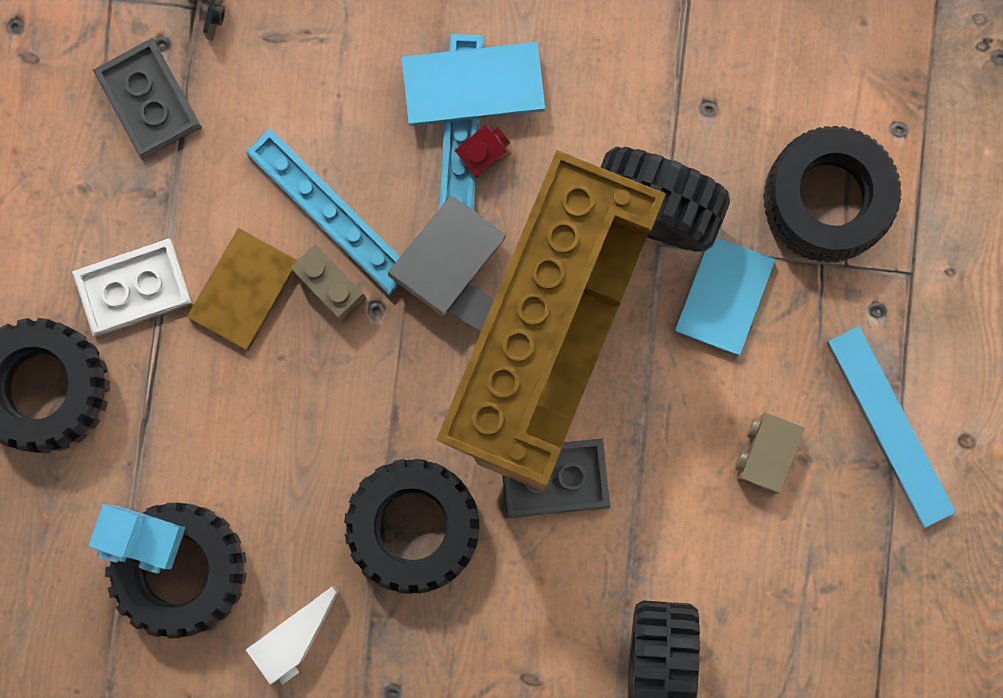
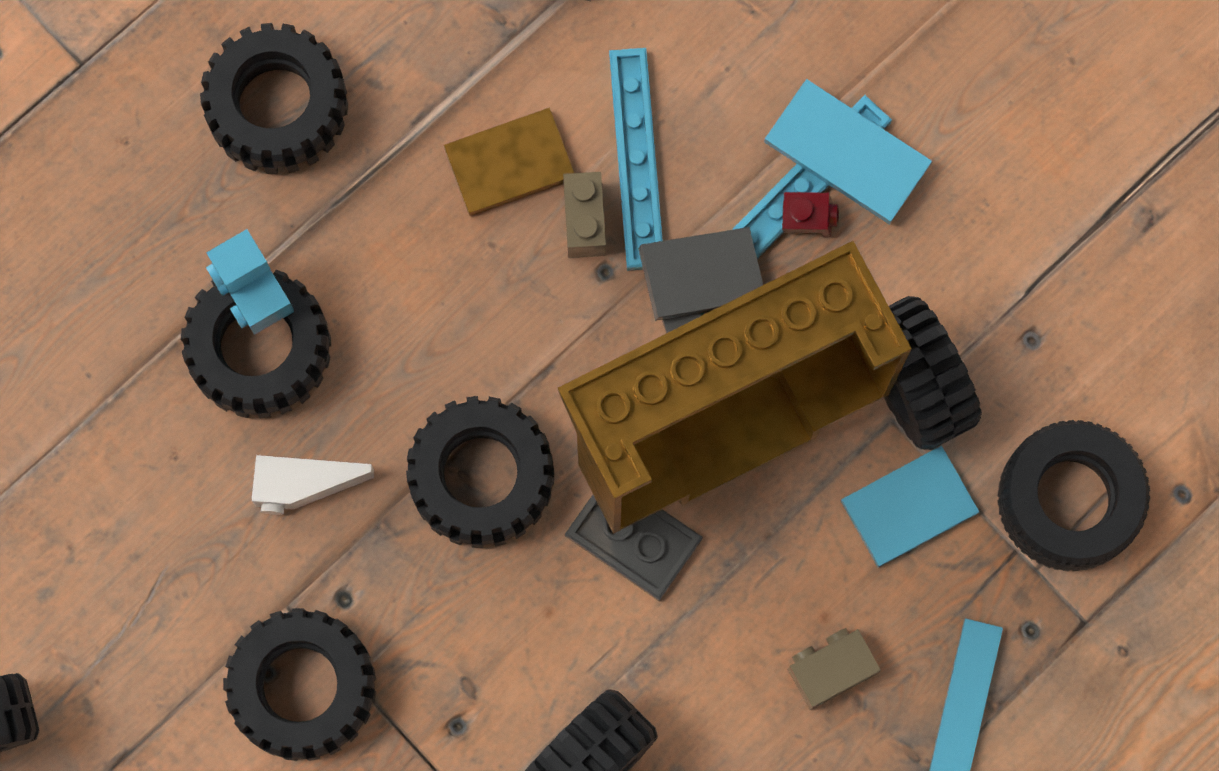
camera: 35 degrees right, 5 degrees down
white tile [72,238,193,337] -> none

